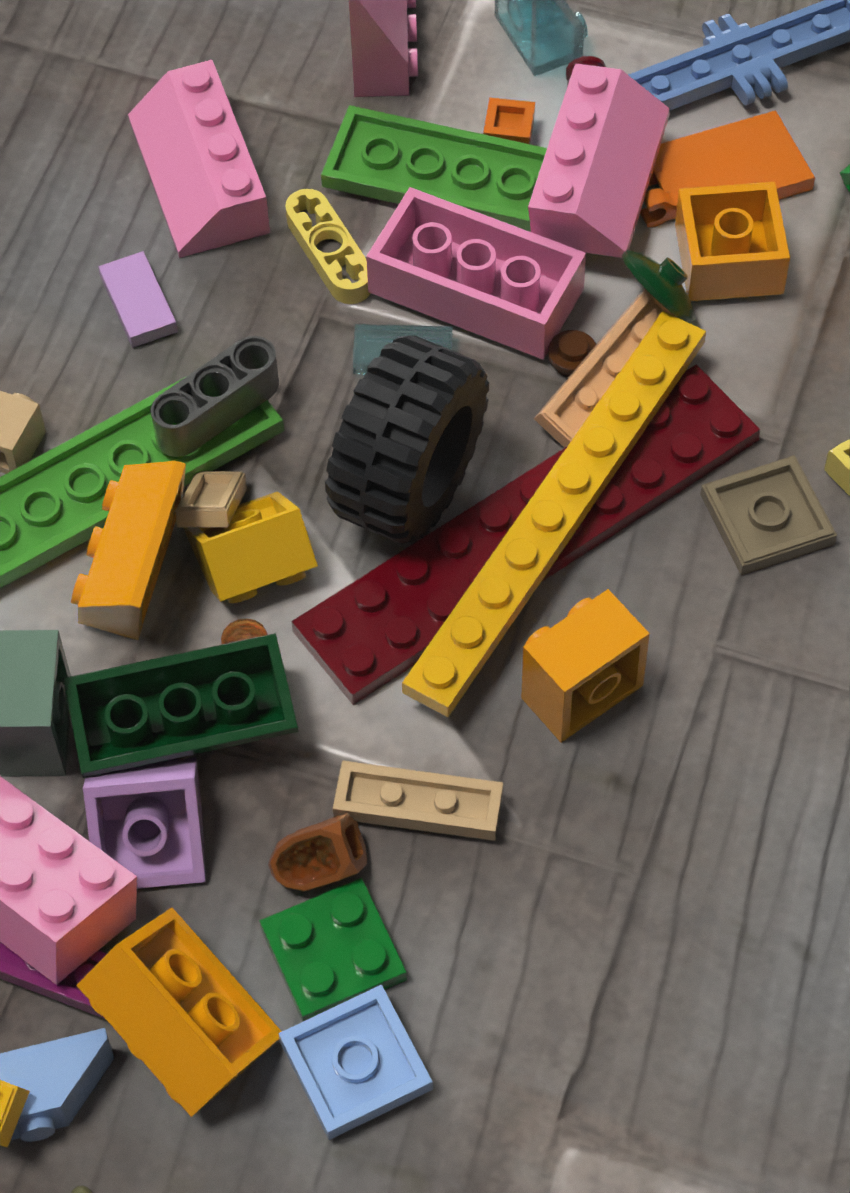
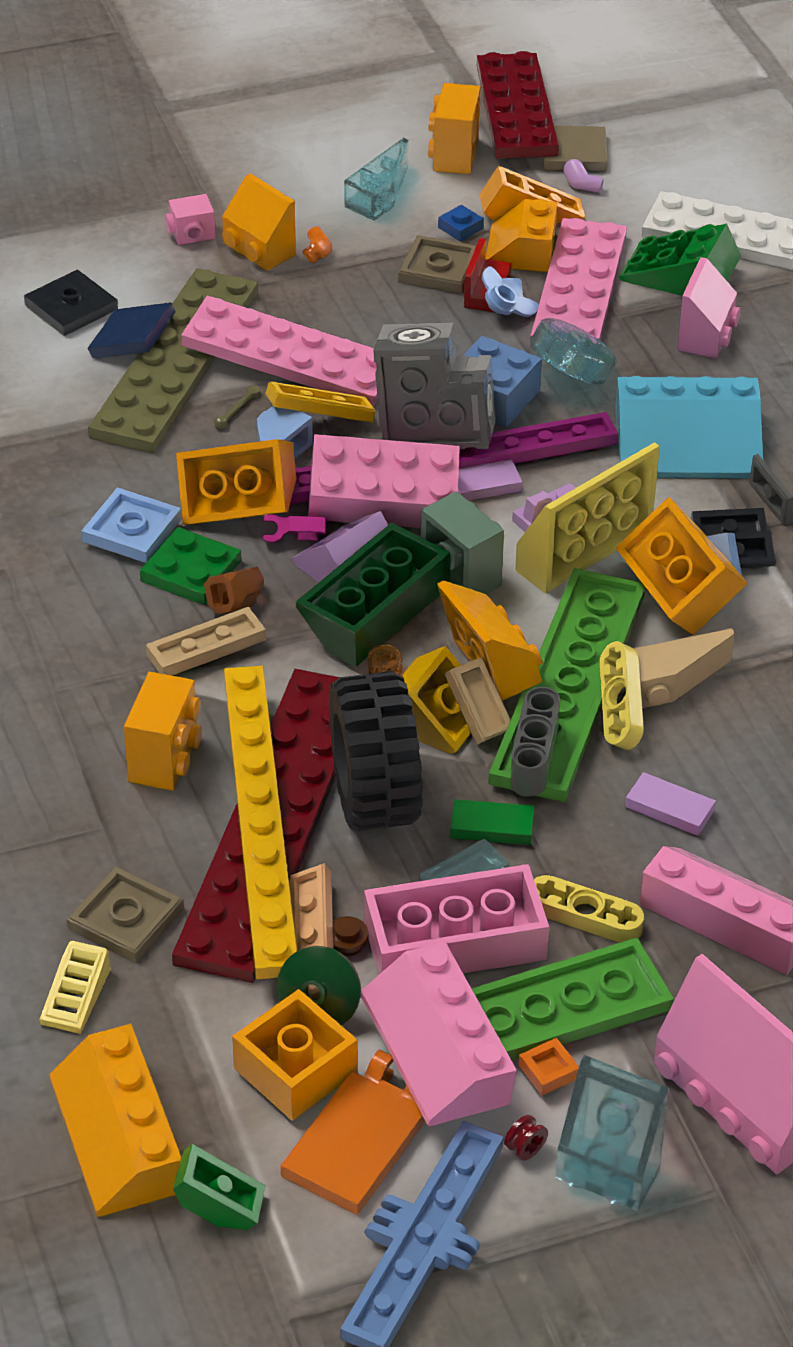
camera: 140 degrees right, 15 degrees down
none -> dark pink plate [263,514,328,543]
none -> green tile [450,799,534,845]
none -> light yellow beam [600,641,644,750]

